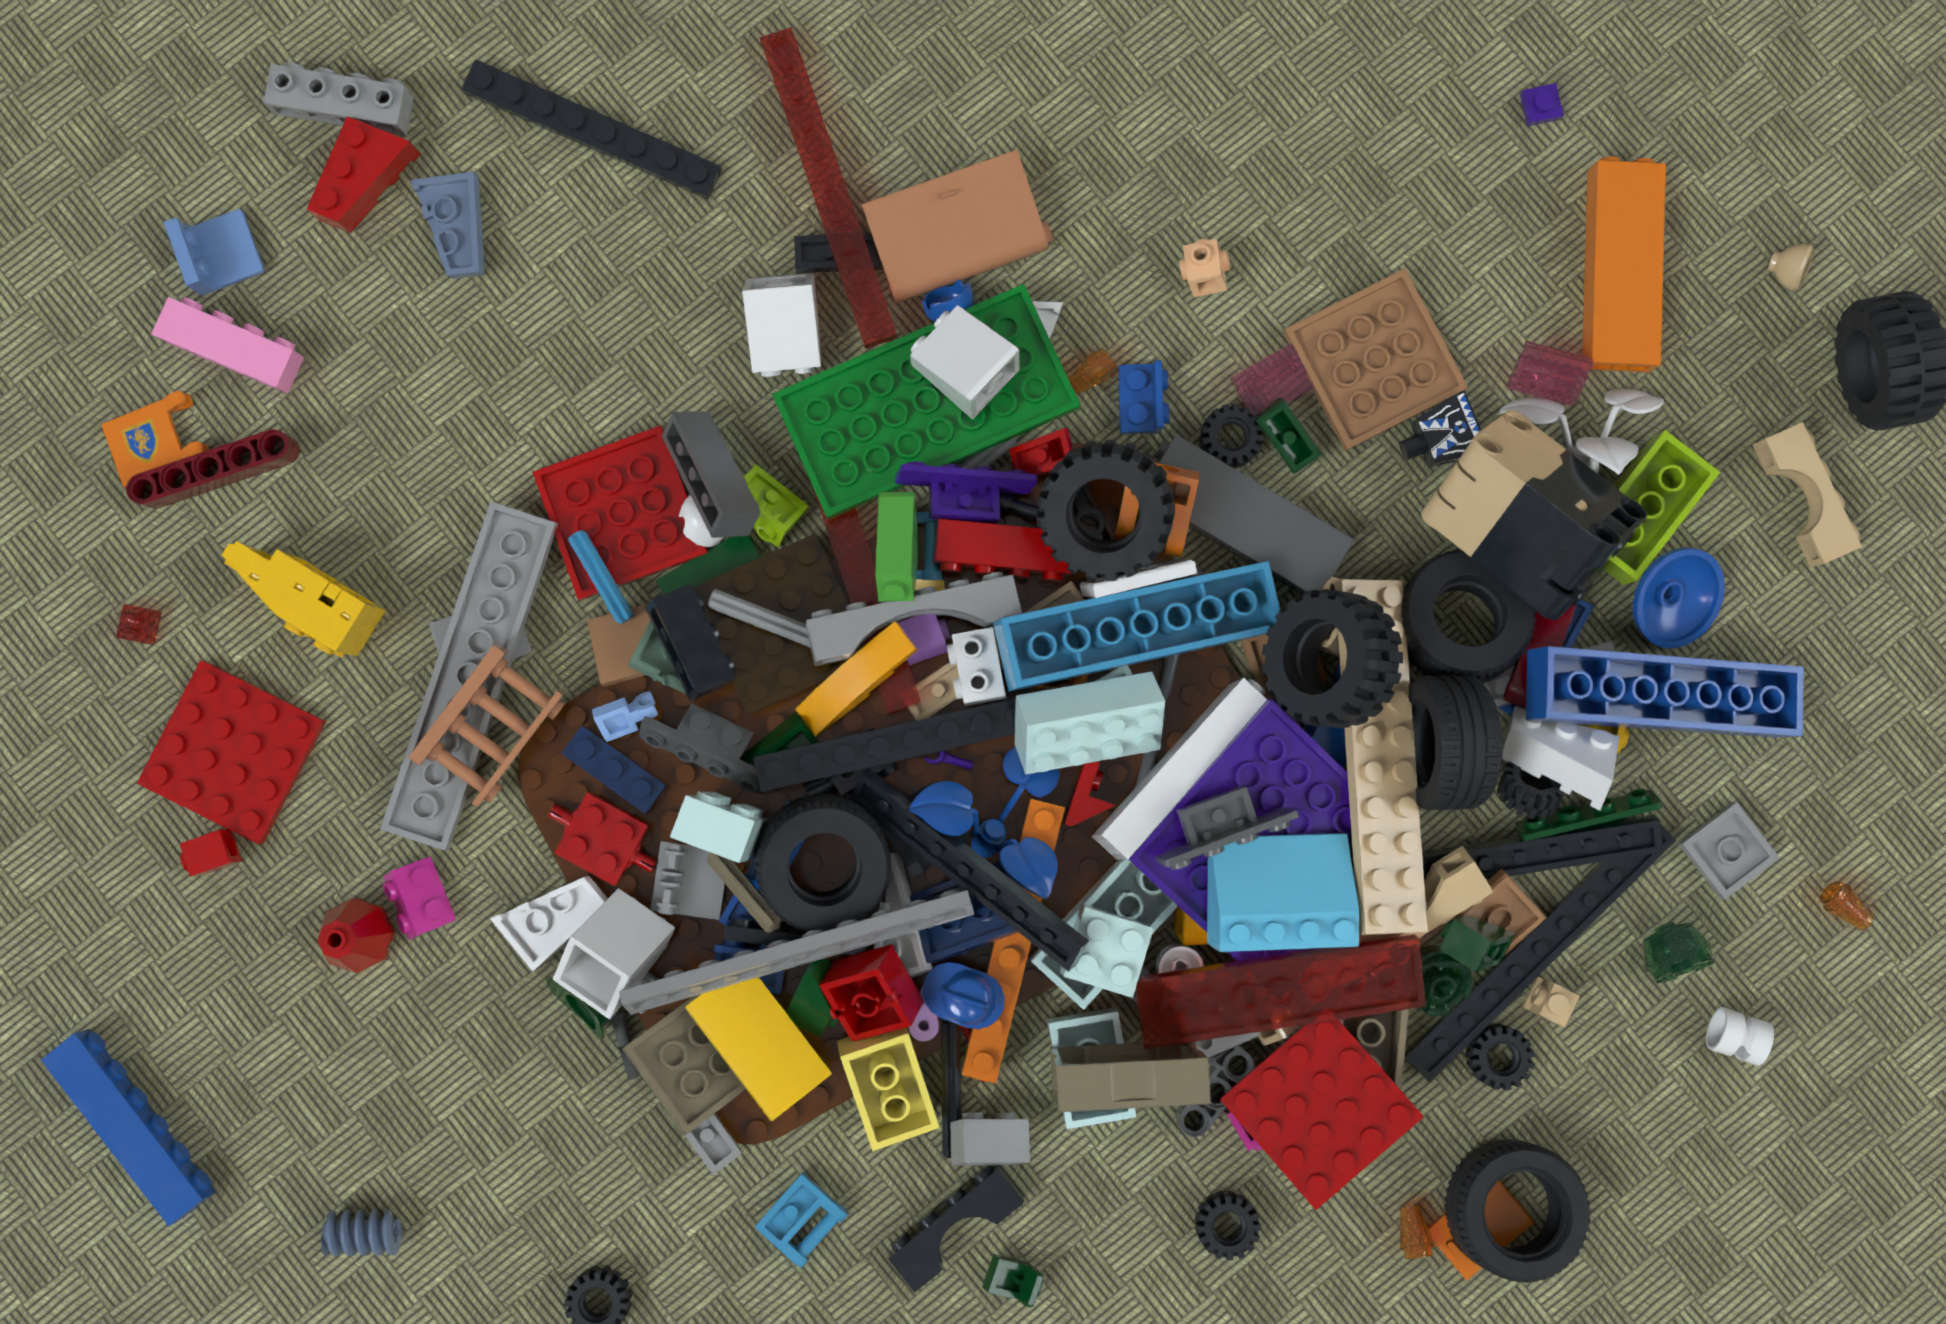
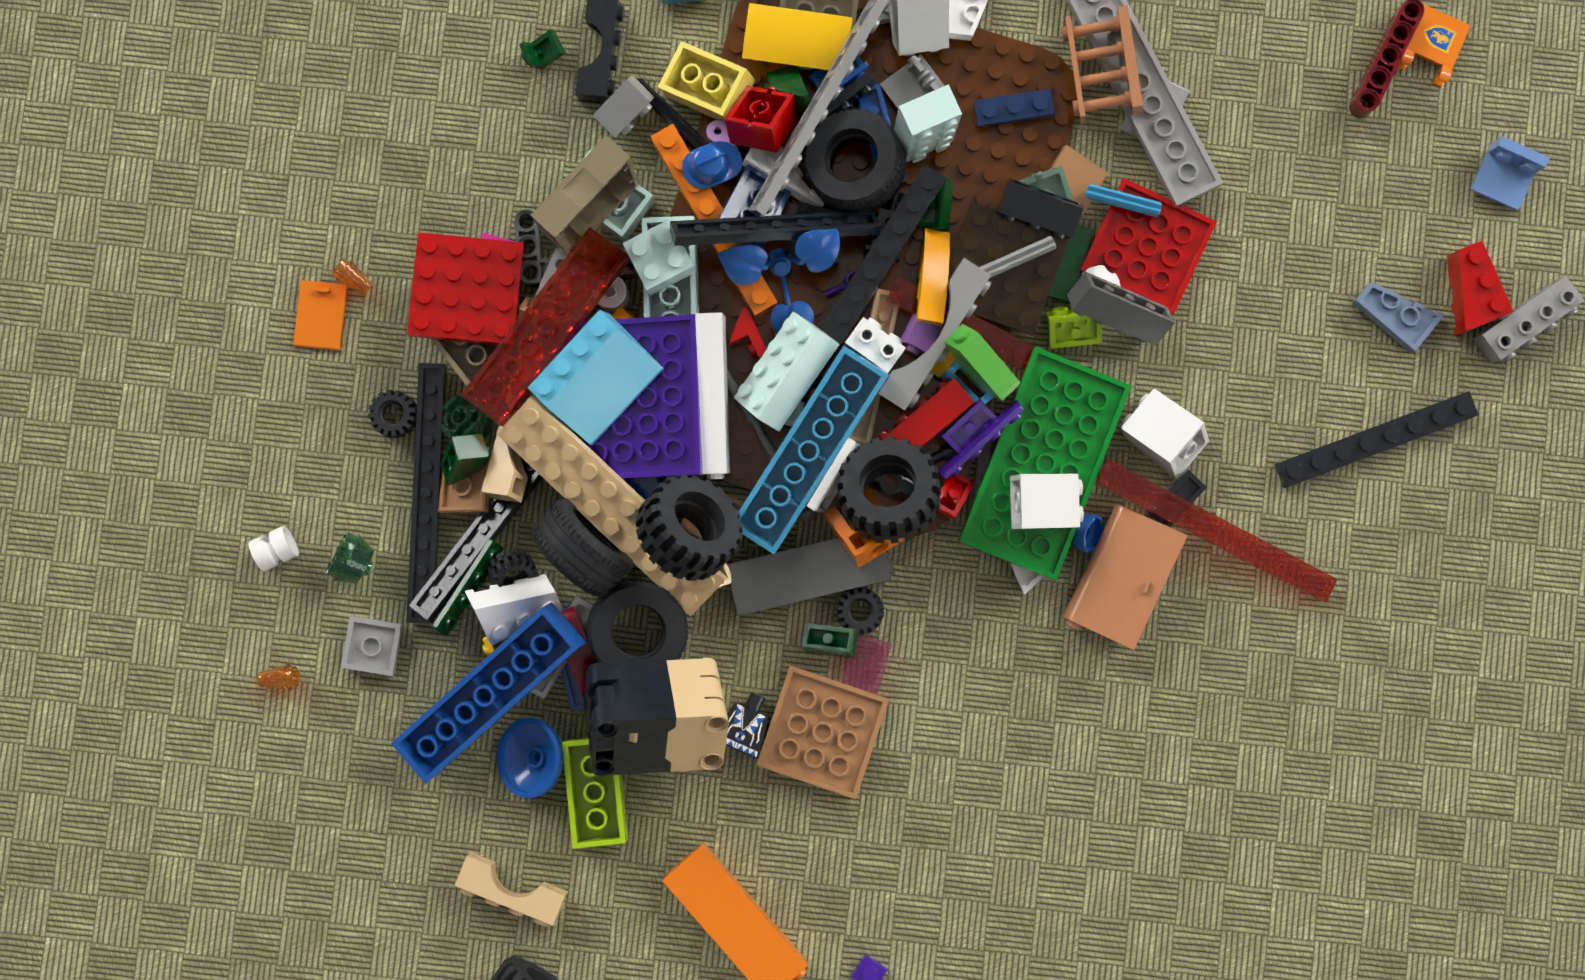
camera: 135 degrees right, 0 degrees up
bright pink brick [151,297,304,394] -> none
yellow piece [222,541,386,658] -> none
red plate [547,791,658,887] -> none
light blue plate [592,691,658,742] -> none
dark grey bracket [639,703,765,795] -> none
dark tan axle [707,852,782,933] -> none
clear orange cone [1068,348,1118,395] -> none
blue bracket [1118,360,1169,435] -> none
dark grey bracket [1156,786,1299,870] -> none
light nougat brick [1179,238,1231,298] -> none
black tyre [1195,1191,1261,1261] -> none
black tyre [1444,1139,1591,1283] -> none
white plant [1499,388,1664,474] -> none
clear pink plate [1508,341,1593,406] -> none
tan brick [1522,977,1580,1028] -> none

